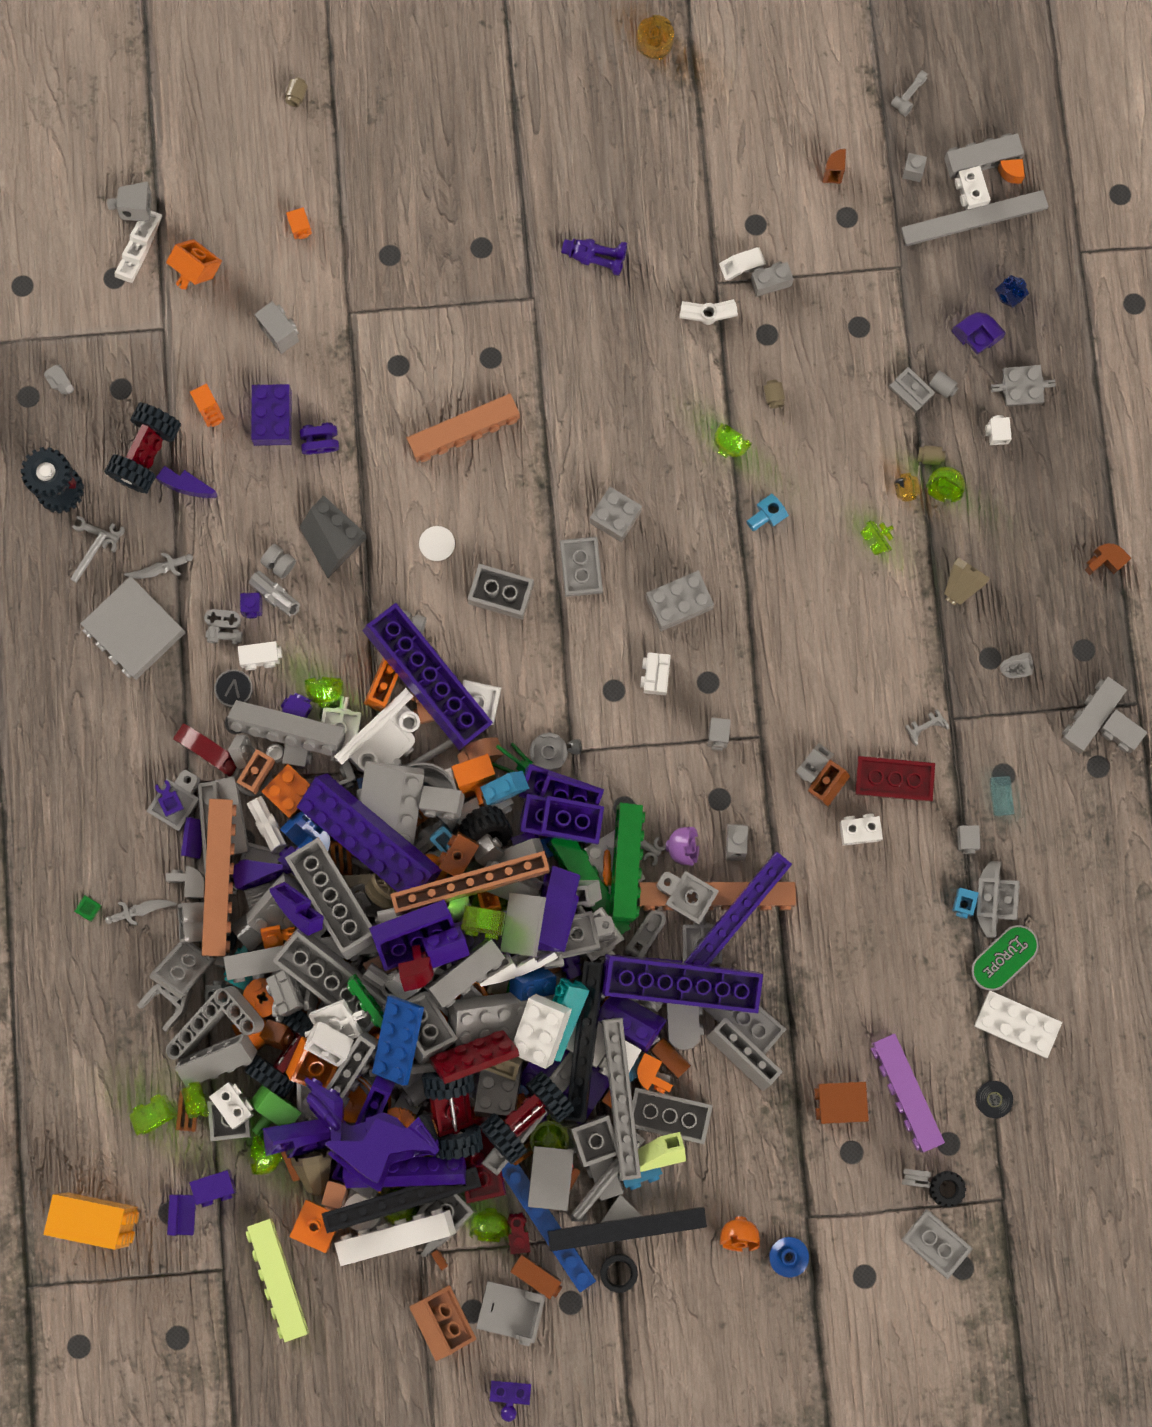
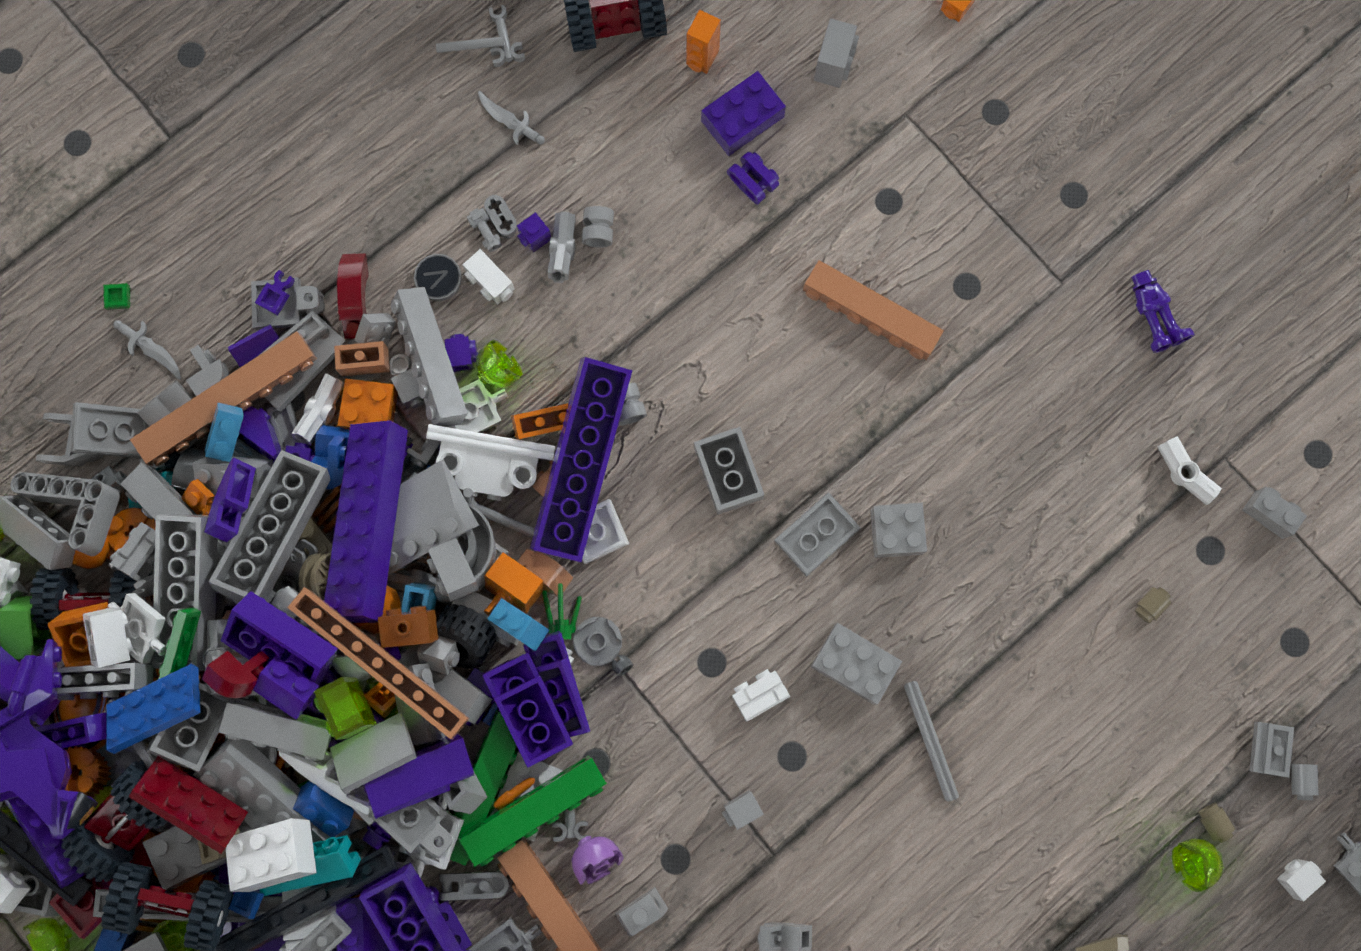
camera: 55 degrees right, 0 degrees up
light grey brick [80,576,186,680] -> none
dark purple slope [156,466,218,498] -> none
dark orange brick [260,1019,294,1051] -> none
dark grey wedge [299,495,367,578] -> none
white sticker [419,526,455,561] -> none
light grey plate [656,871,719,925] -> none
clear neon green cylinder [714,422,752,458] -> none
white slope [719,247,766,280] -> none
dark azure piece [746,494,789,532] -> none
clear neon green hips [860,520,894,555] -> none
clear yellow head [894,473,920,502] -> none
none -> dark azure brick [205,403,243,462]
none -> blue plate [228,890,264,919]
none -> light grey axle [904,681,959,802]

